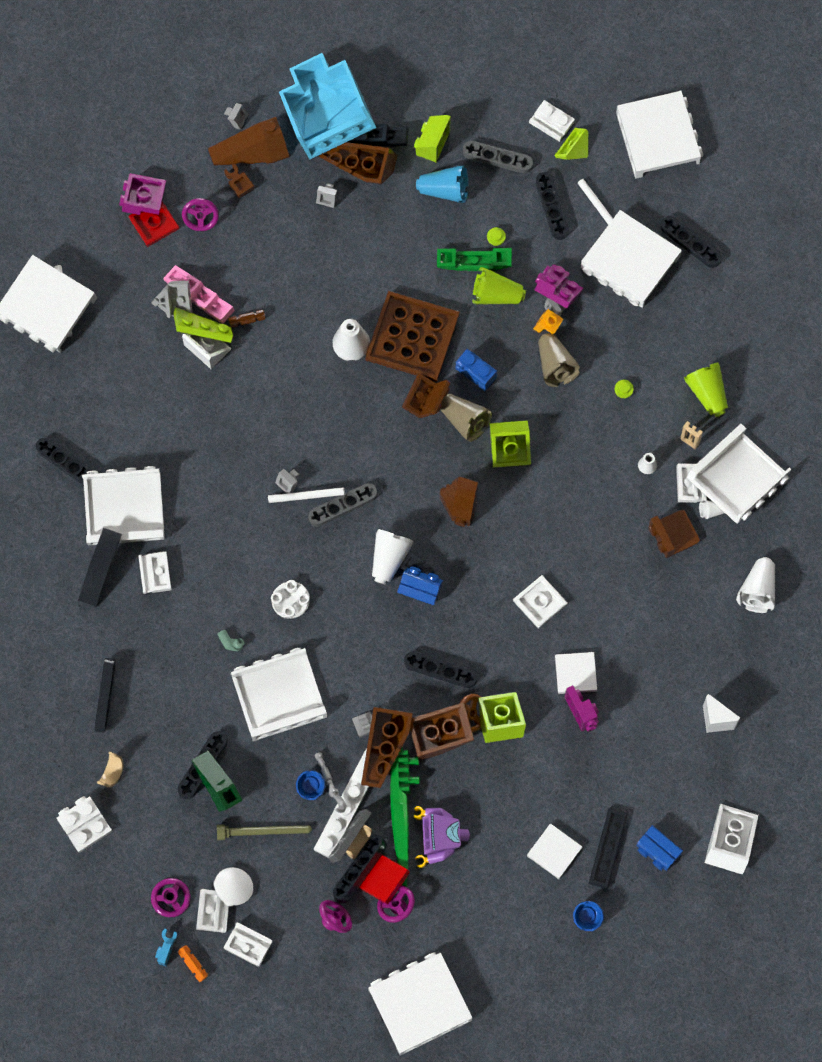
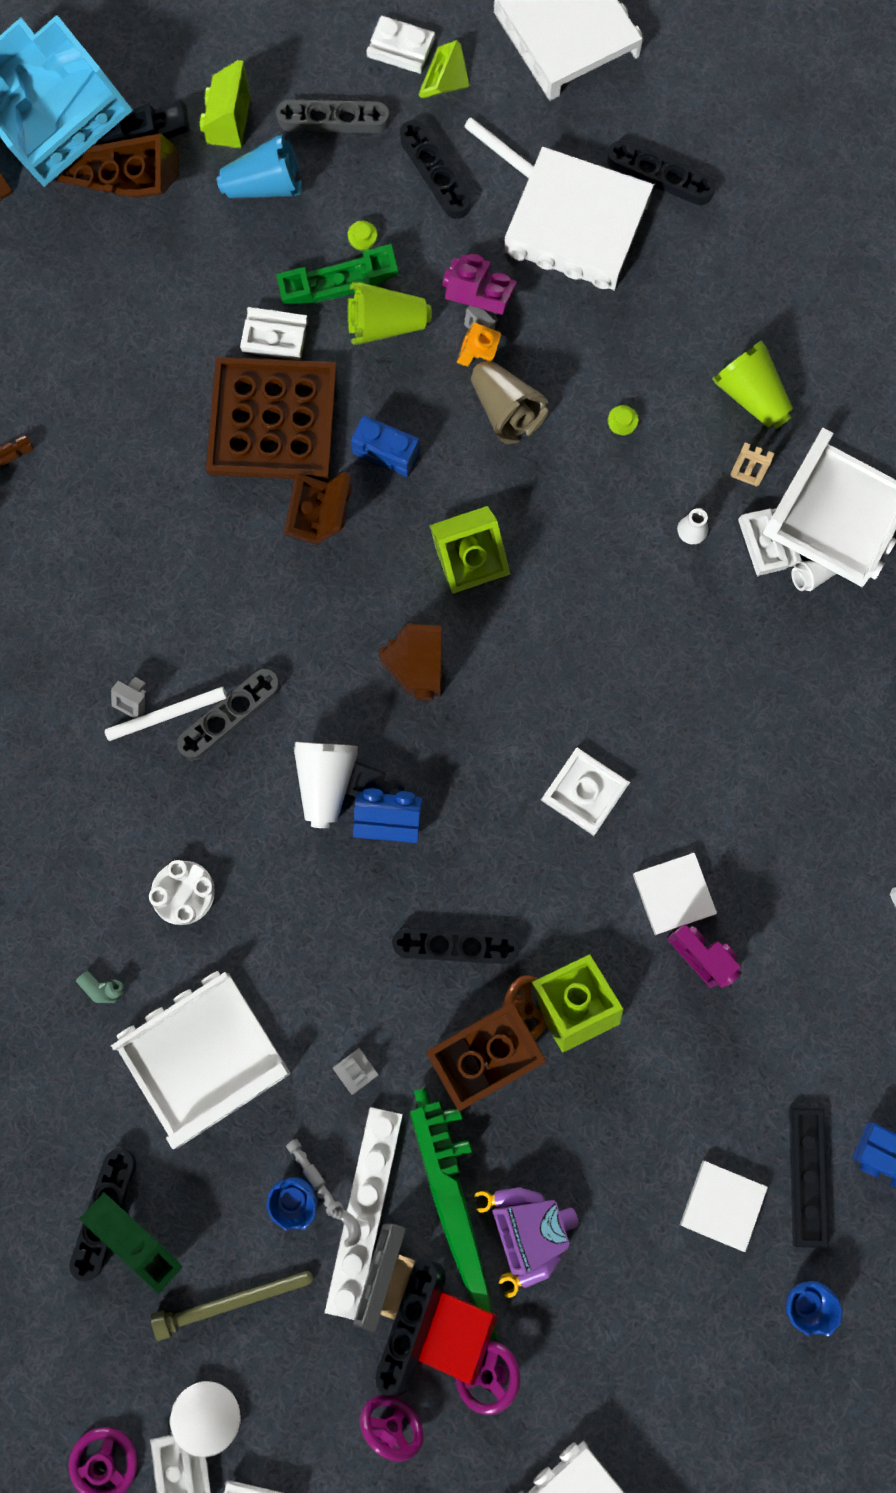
camera: 15 degrees left, 5 degrees up
light grey tile [316,183,337,208] -> none
white cone [333,319,370,361] -> none
reddish brown wedge [361,707,413,788] -> none
dark tan cone [440,394,492,442] -> none
reddish brown bracket [648,510,700,559] -> none
none -> white plate [240,307,308,361]

